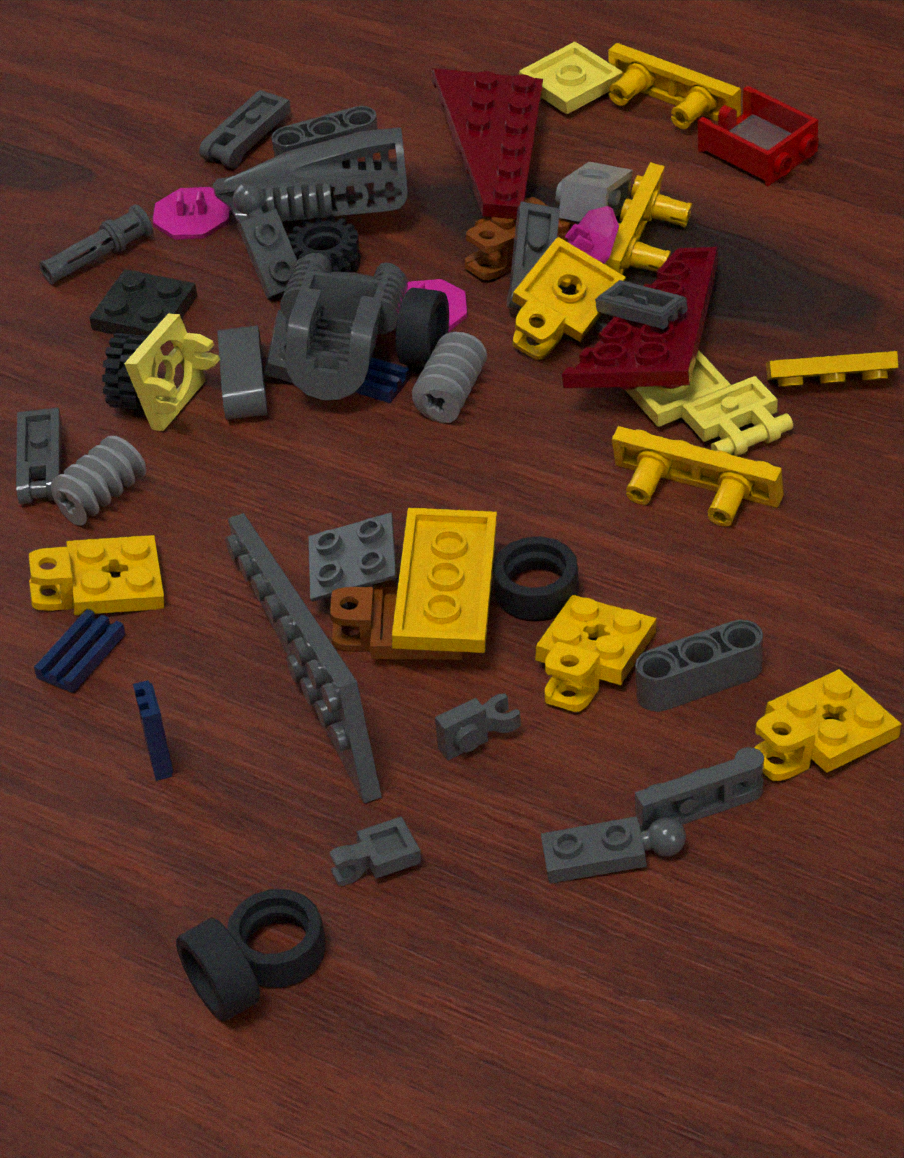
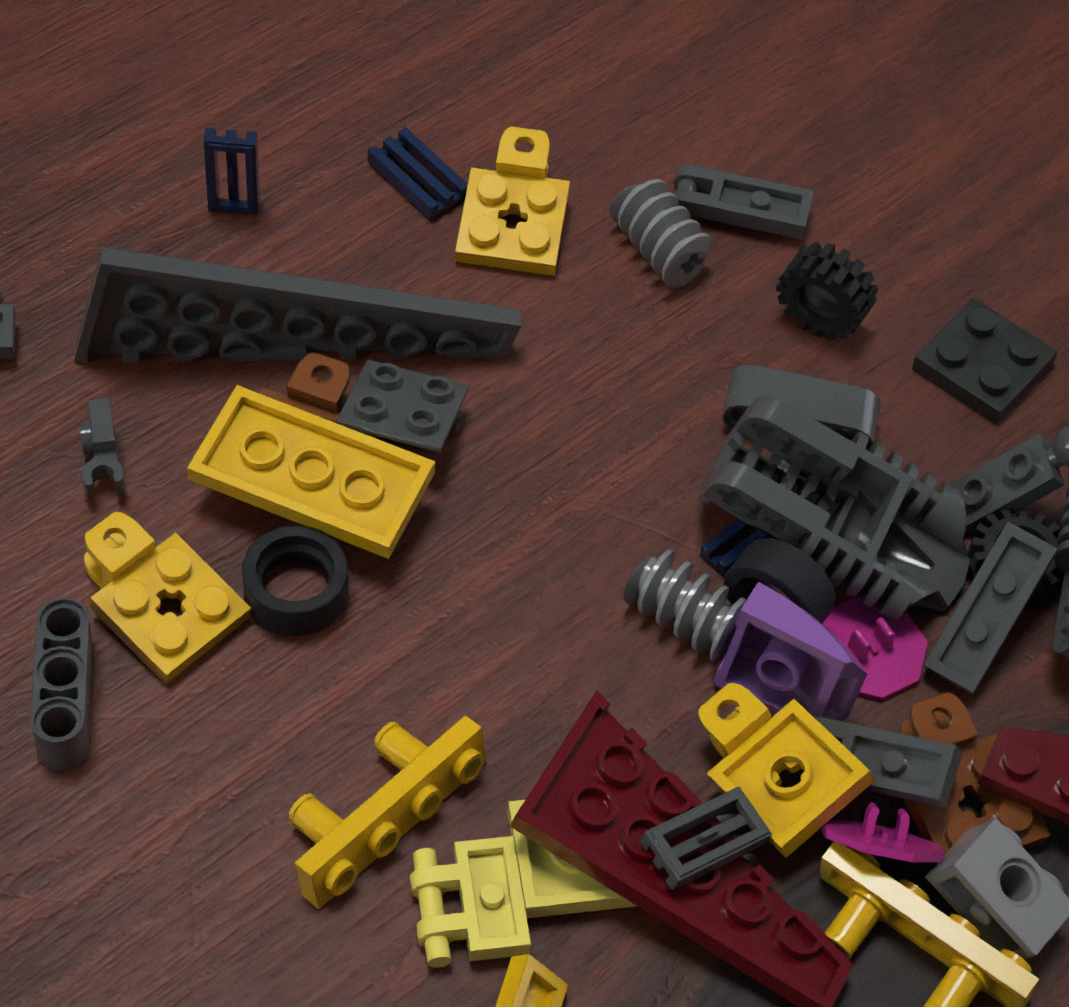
camera: 100 degrees right, 10 degrees up
light yellow piece [124,313,220,431] -> none
none -> medium lavender slope [712,582,867,721]
none -> dark grey plate [924,522,1058,696]

